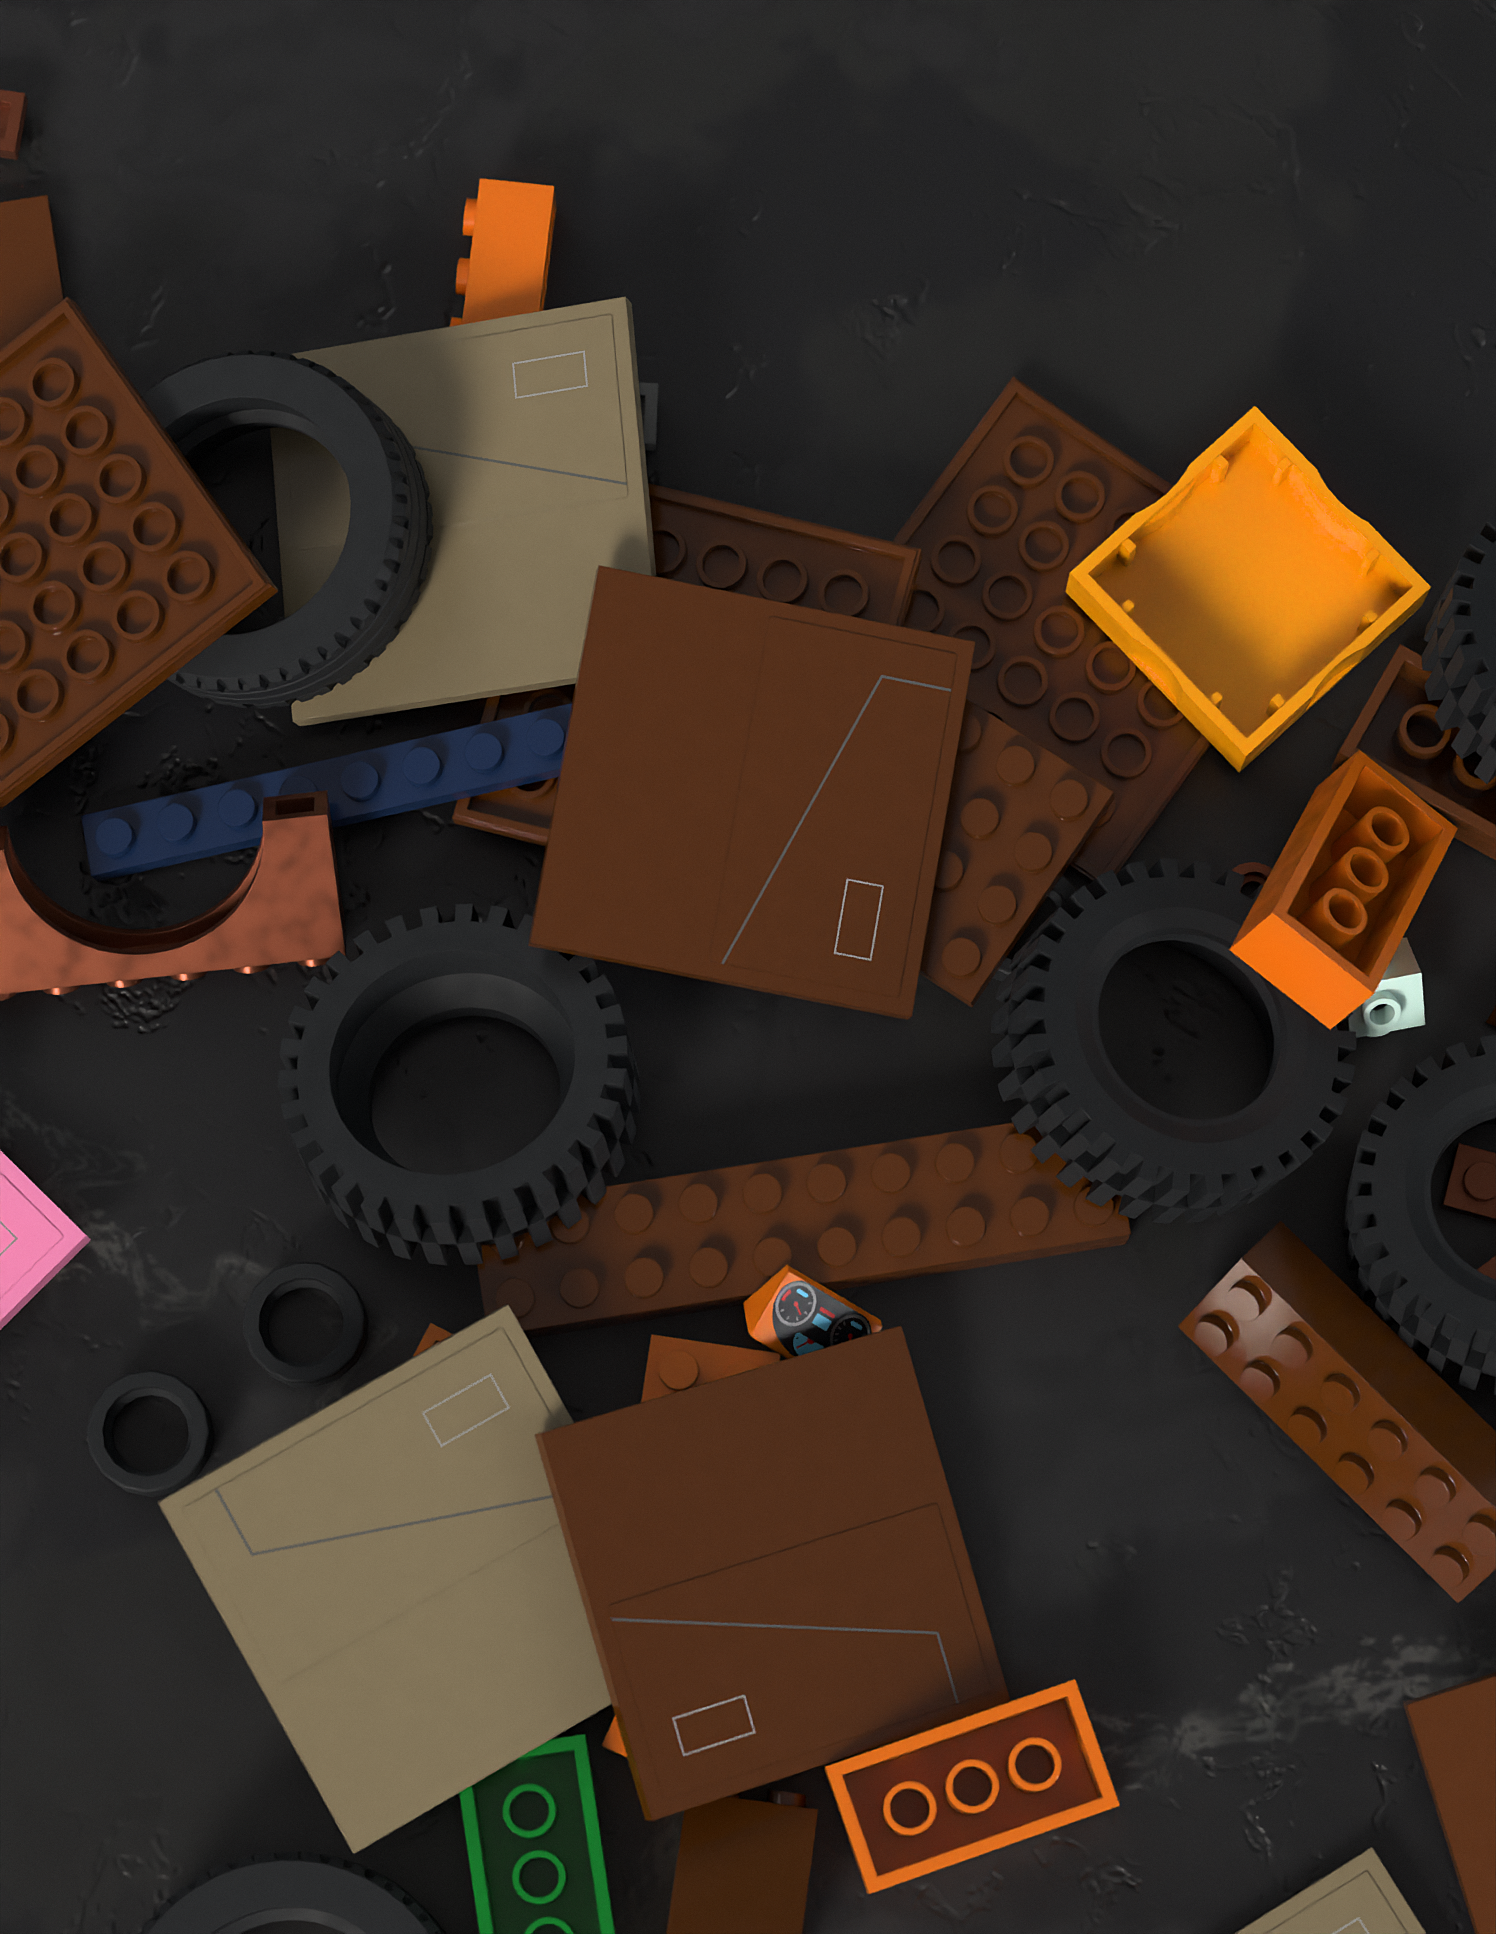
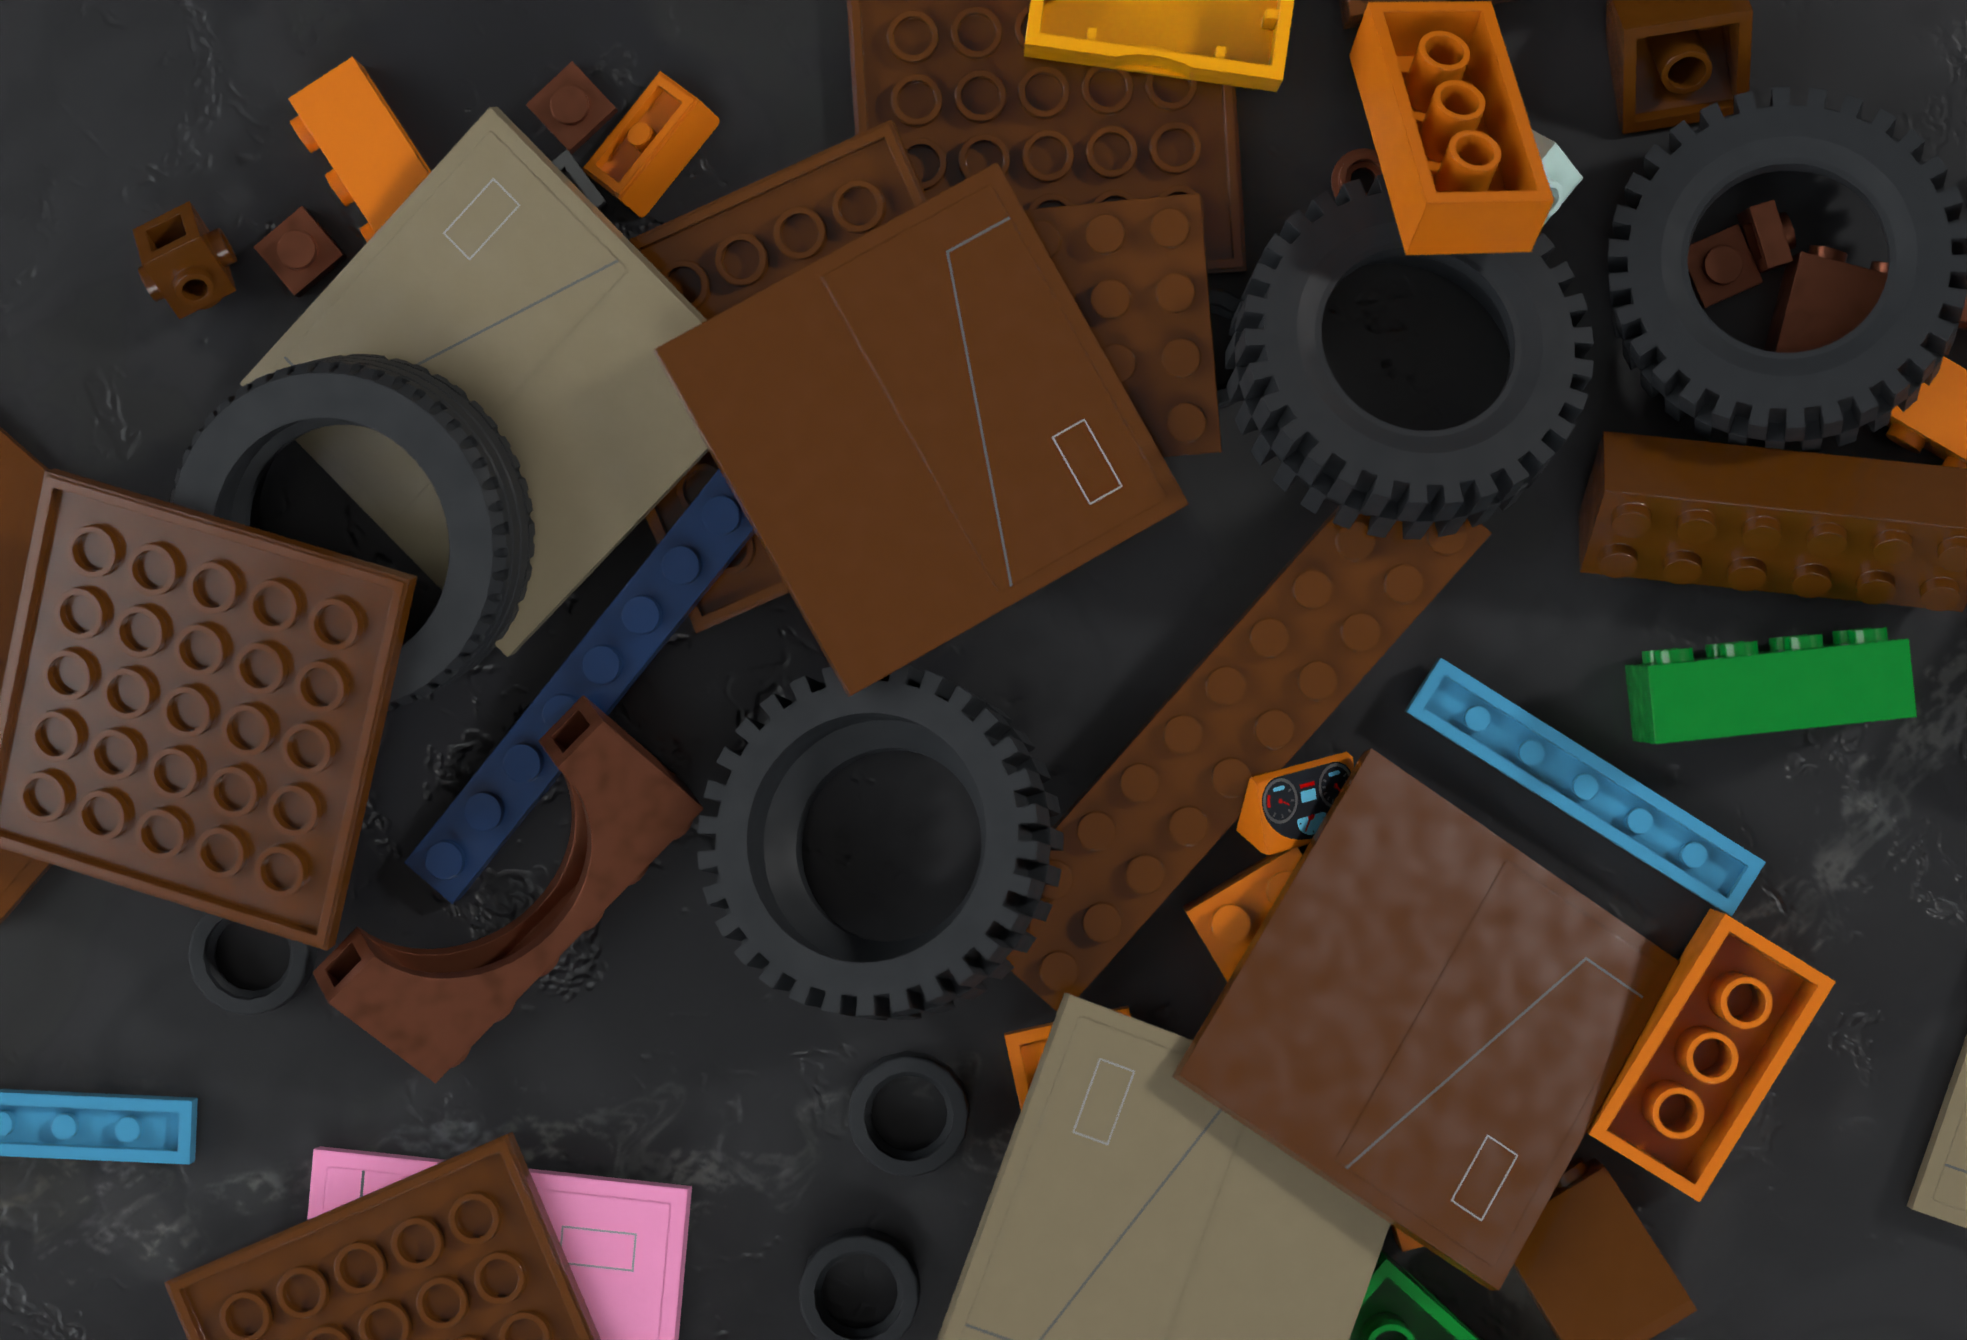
camera: 40 degrees left, 10 degrees up
none -> reddish brown brick [132,201,237,320]
none -> copper plate [254,206,347,298]
none -> copper plate [526,61,618,154]
none -> orange slope [582,71,720,218]
none -> dark azure plate [1404,658,1766,916]
none -> green brick [1625,627,1917,744]

